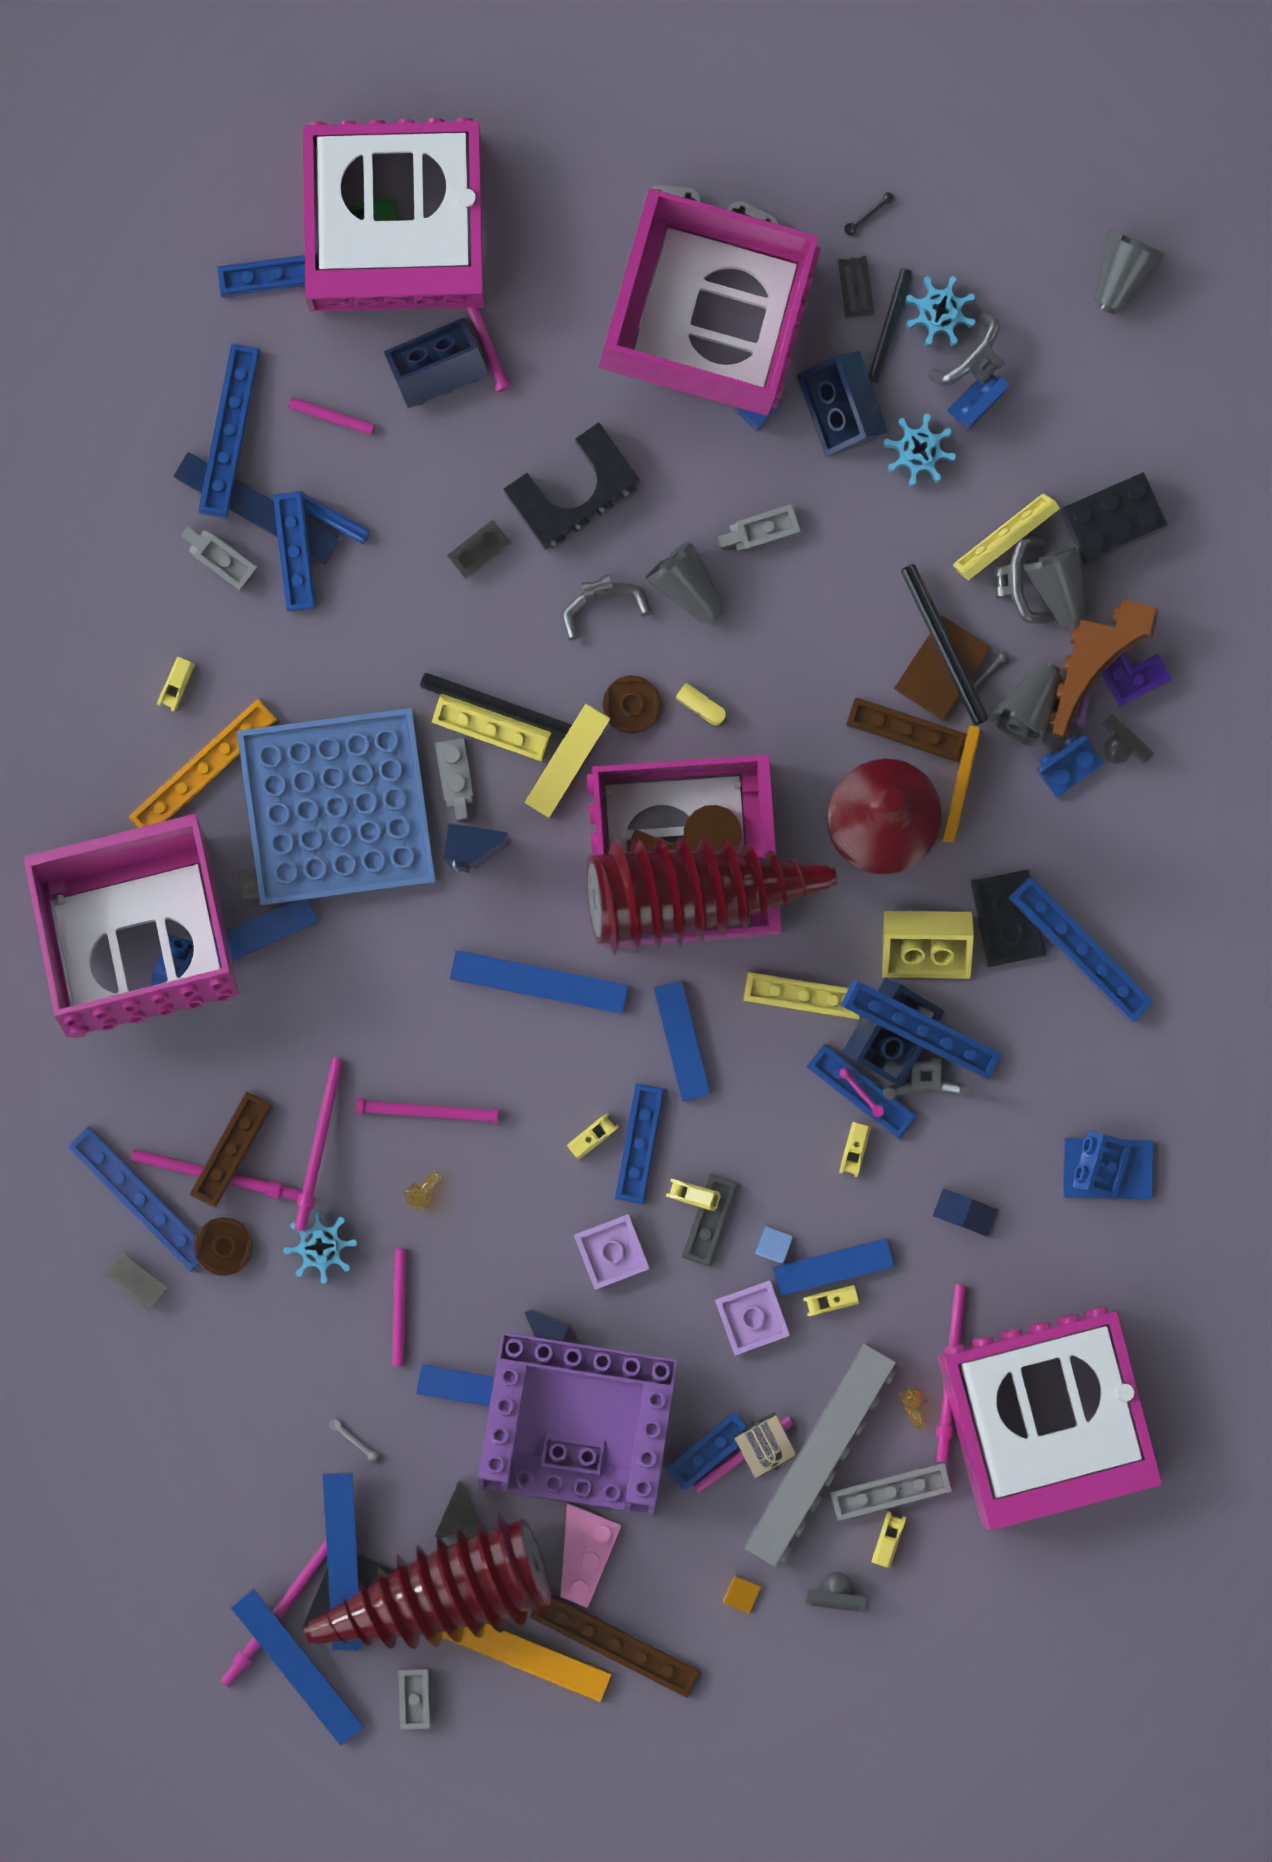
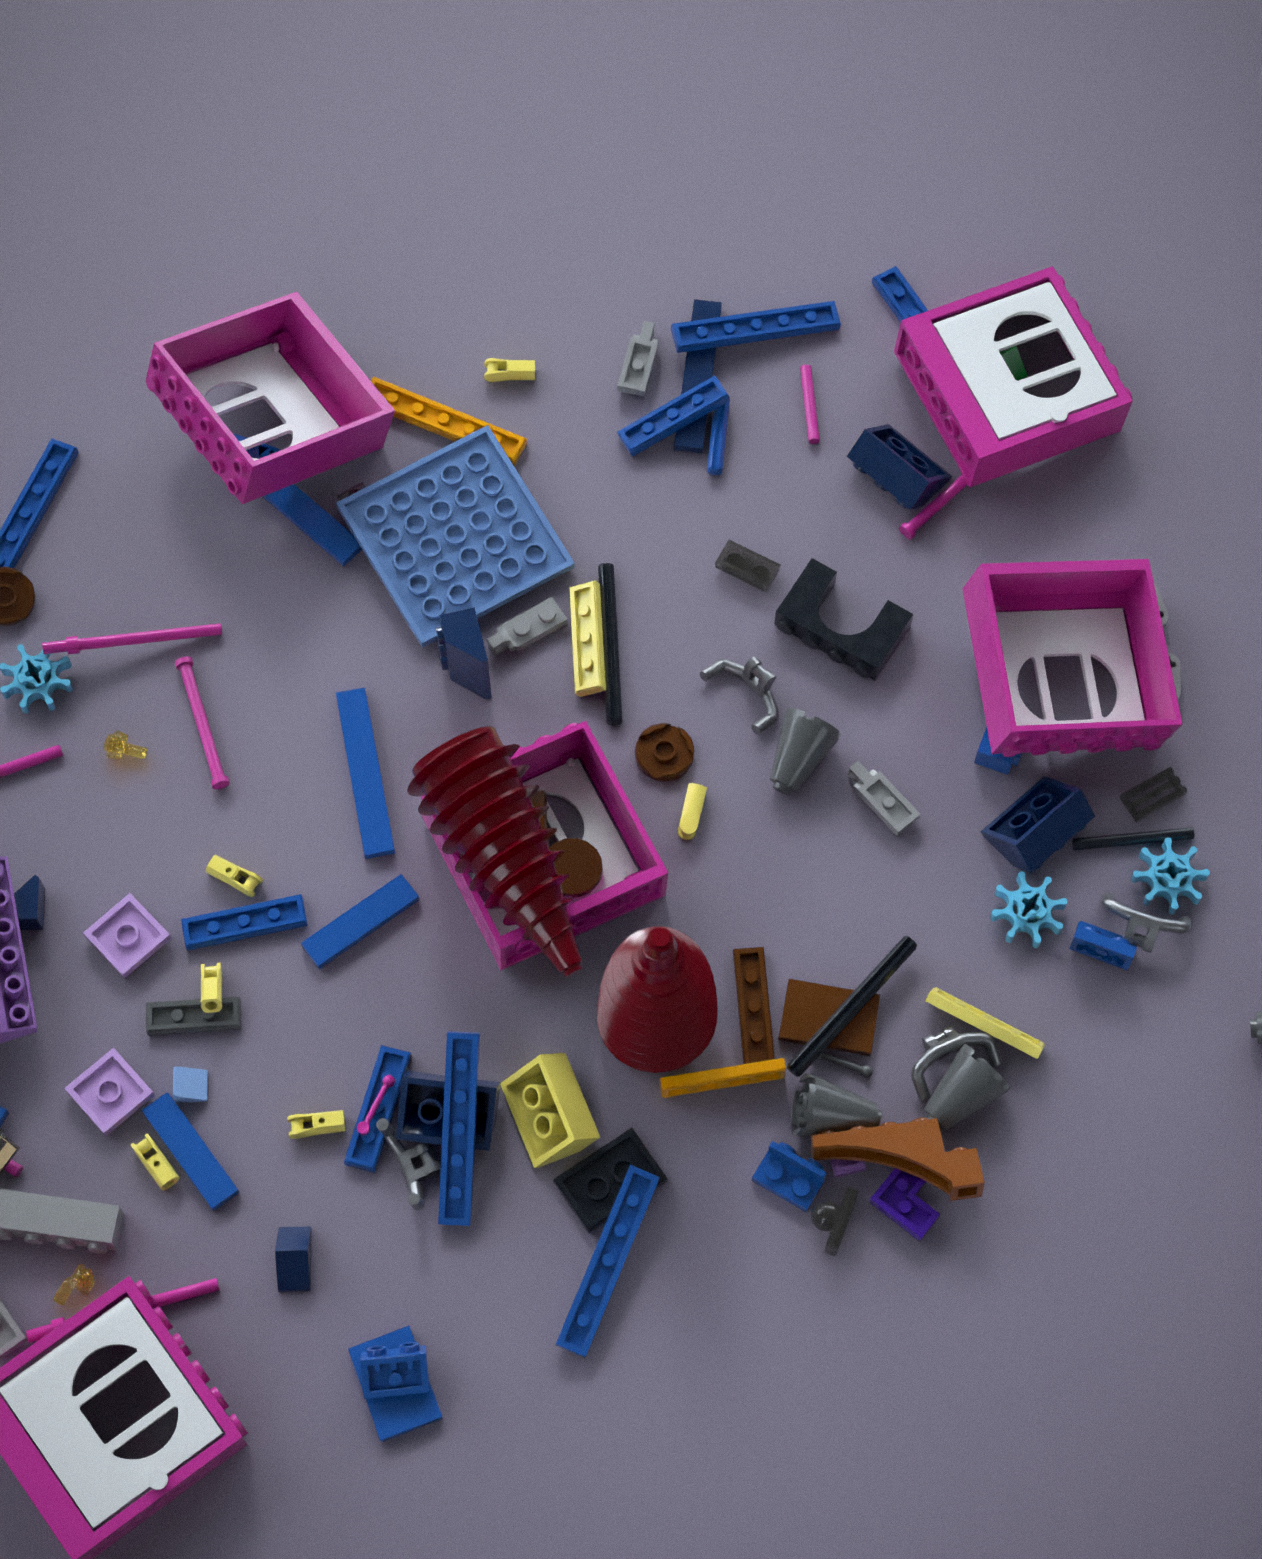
camera: 60 degrees right, 20 degrees down
dark pink bar [131,1149,303,1201] -> none
reddish brown tile [190,1091,273,1209] -> none
light yellow tile [524,703,611,818] -> none
light yellow tile [743,972,860,1020] -> none
black hinge [844,192,894,235] -> none
black brick [1060,472,1168,565] -> none

